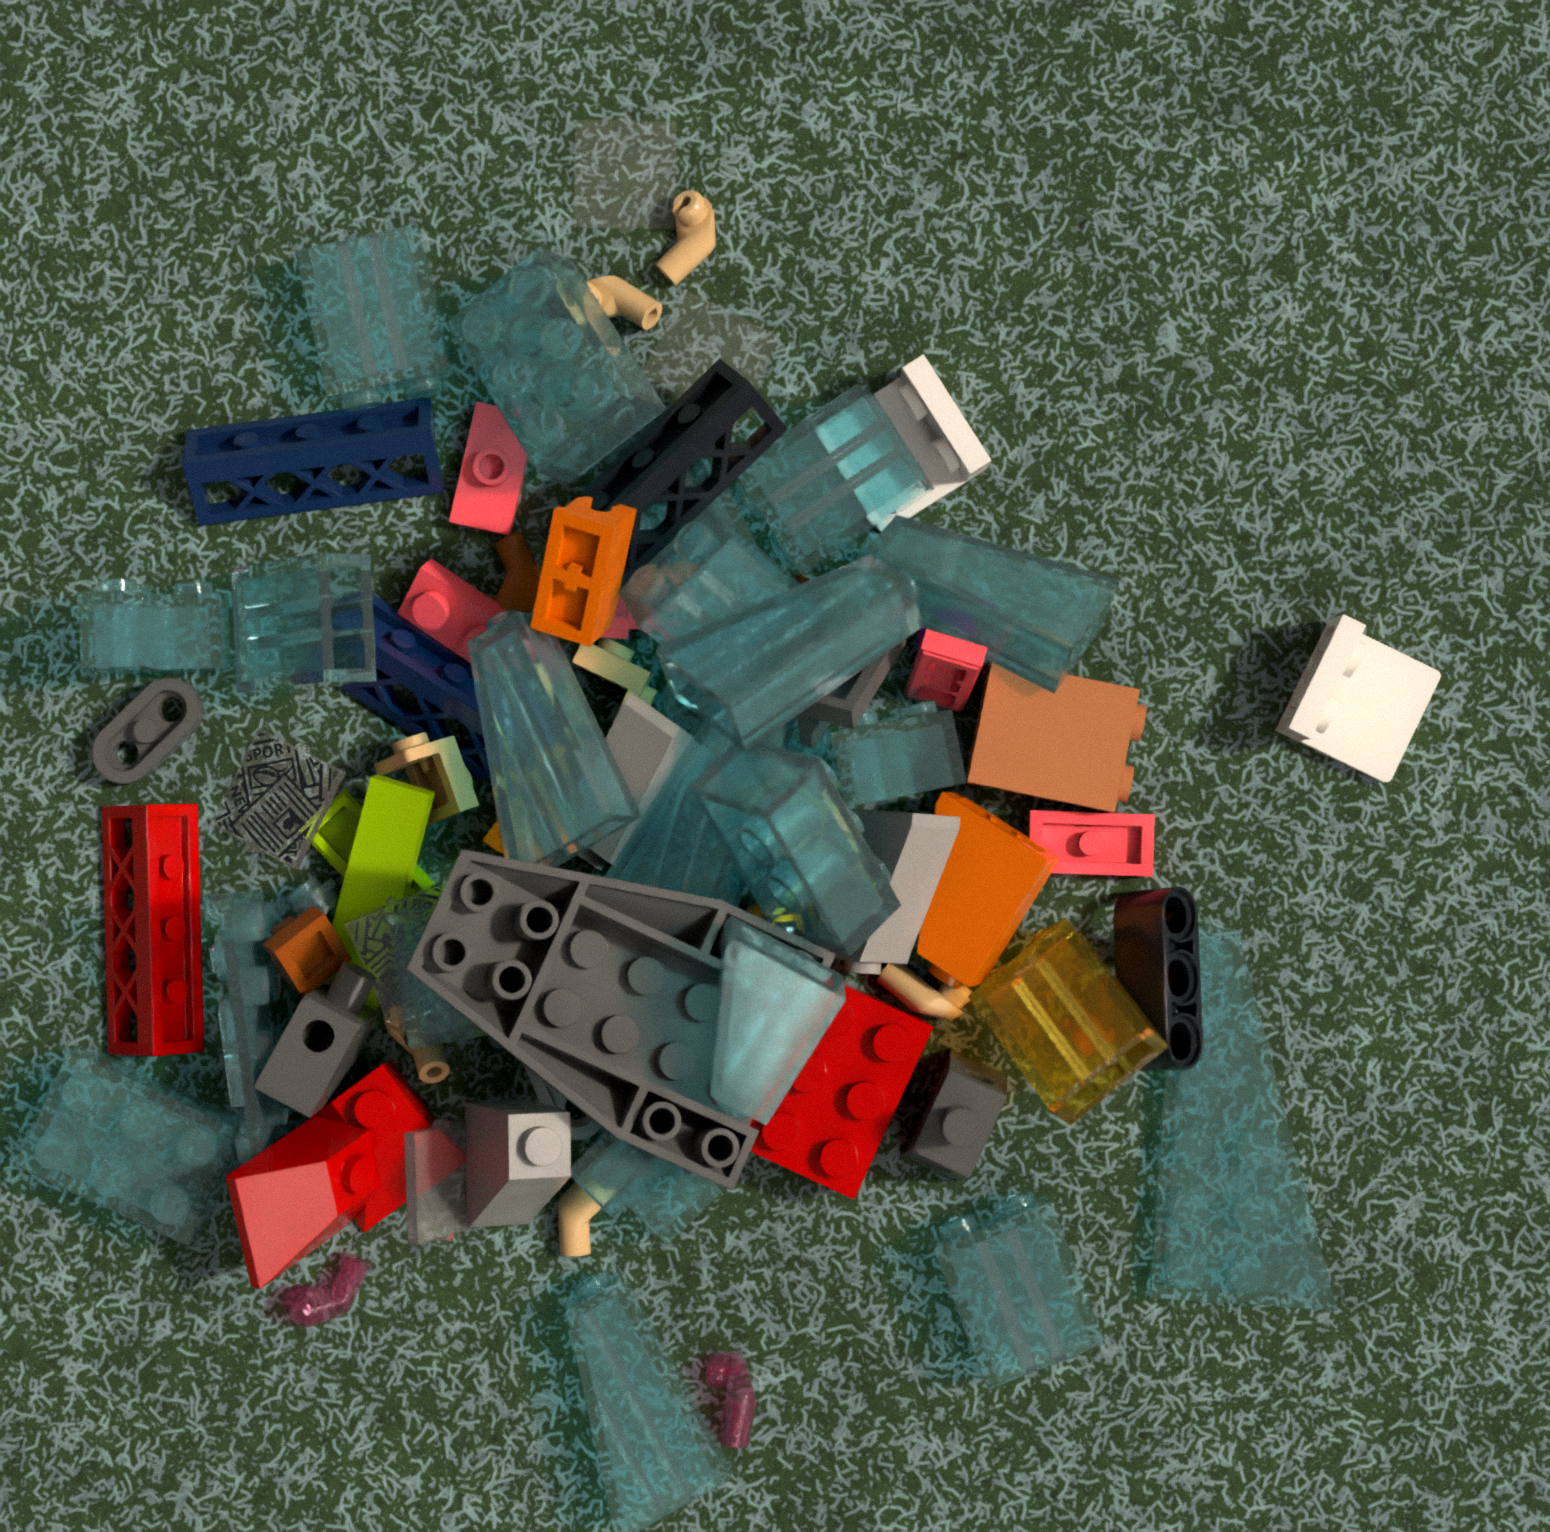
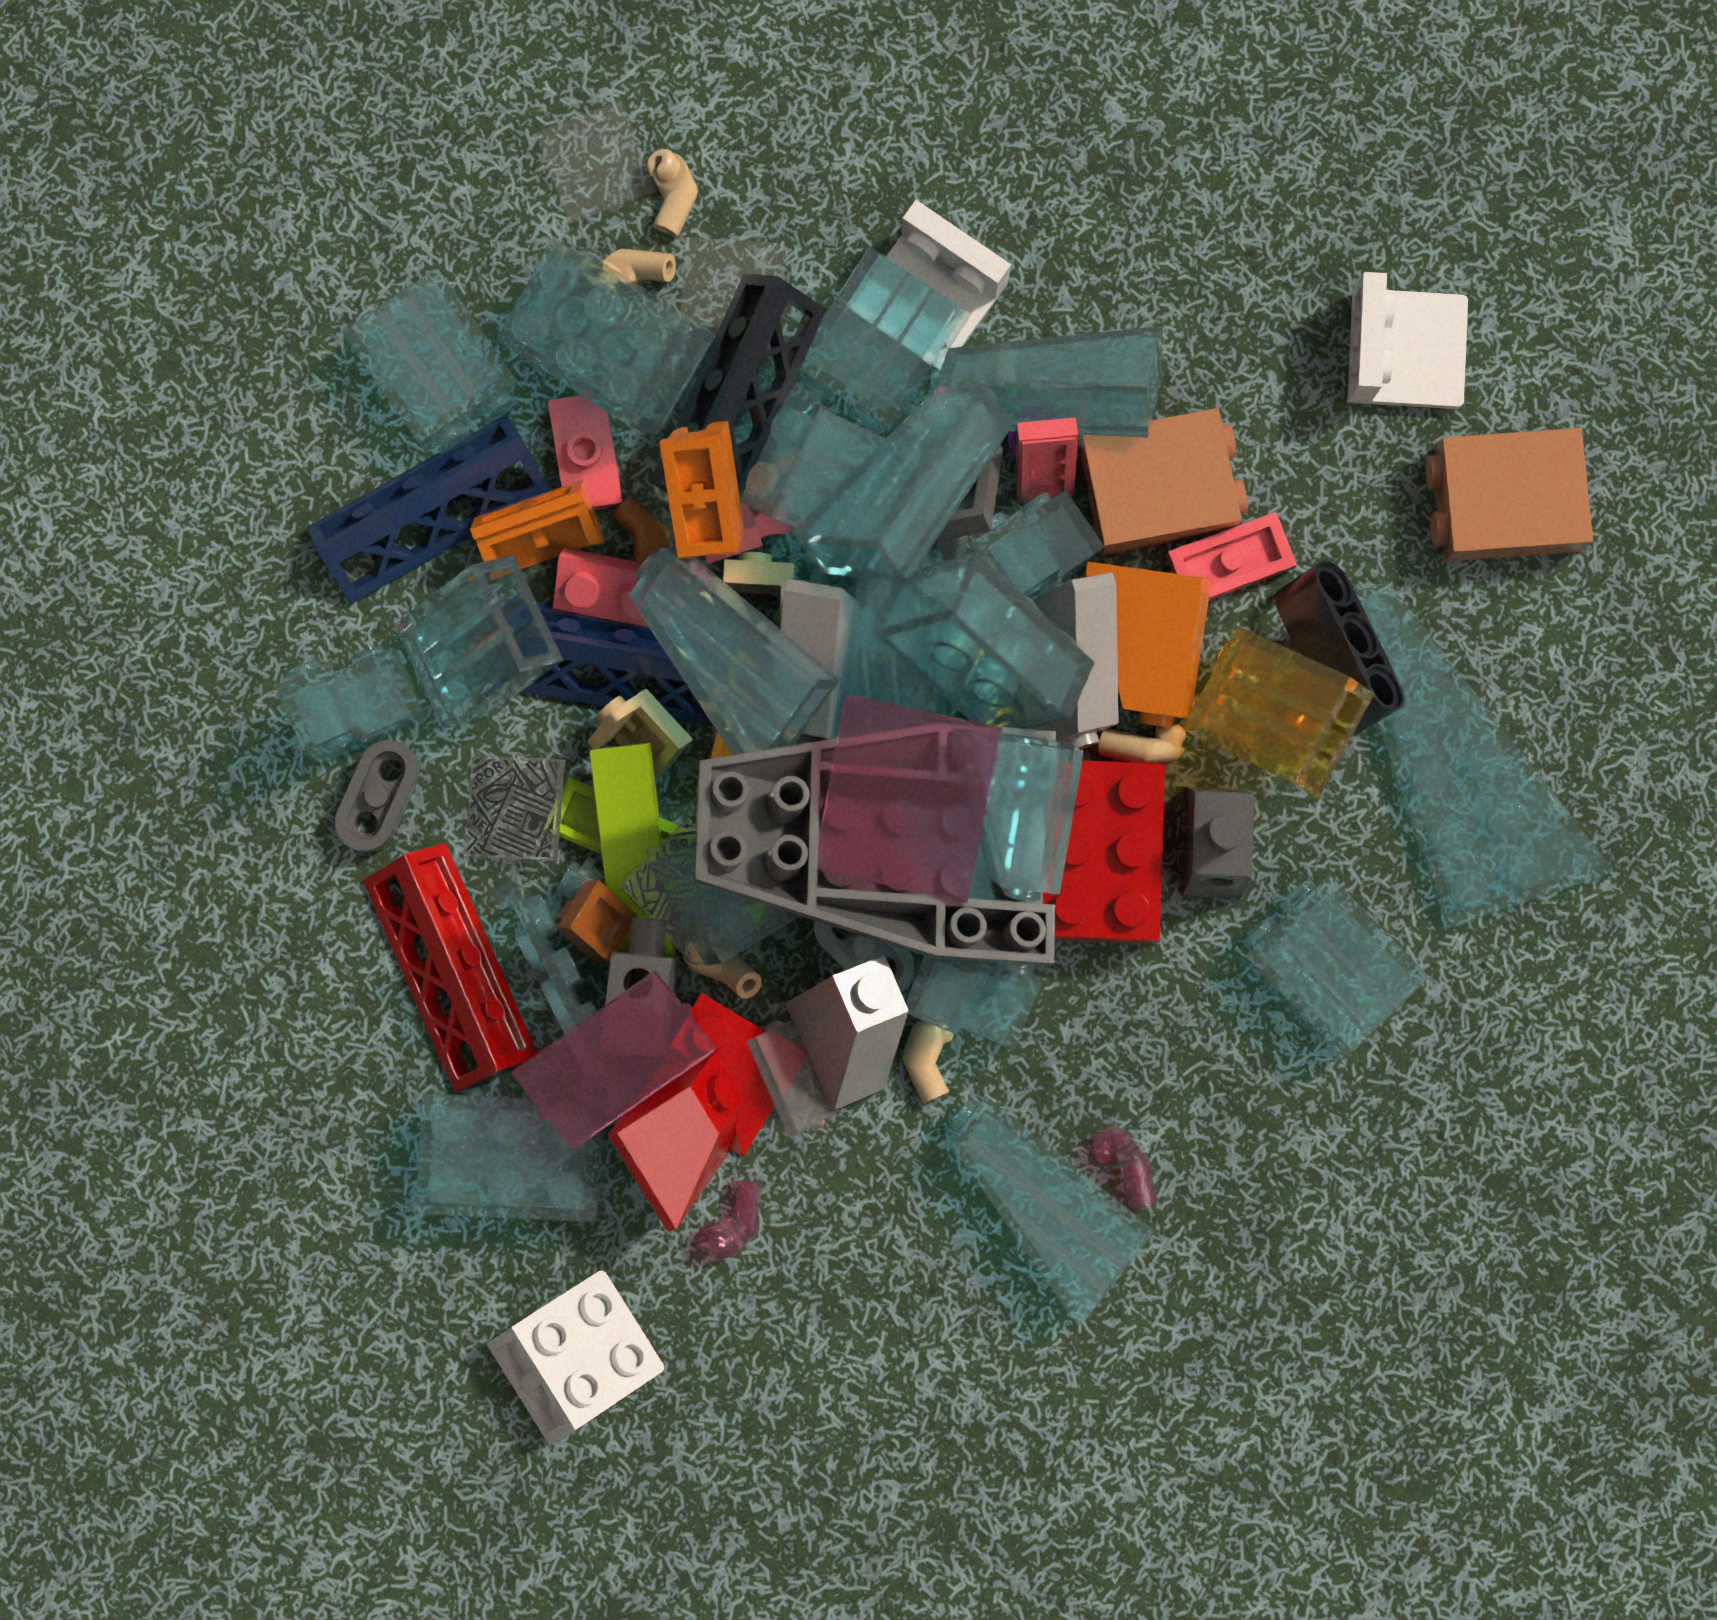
camera: 25 degrees left, 5 degrees down
none -> orange hinge [470,480,605,580]
none -> white bracket [487,1271,664,1445]
none -> clear pink piece [512,970,716,1150]
none -> clear pink piece [817,694,1003,903]
none -> nougat brick [1425,428,1593,562]

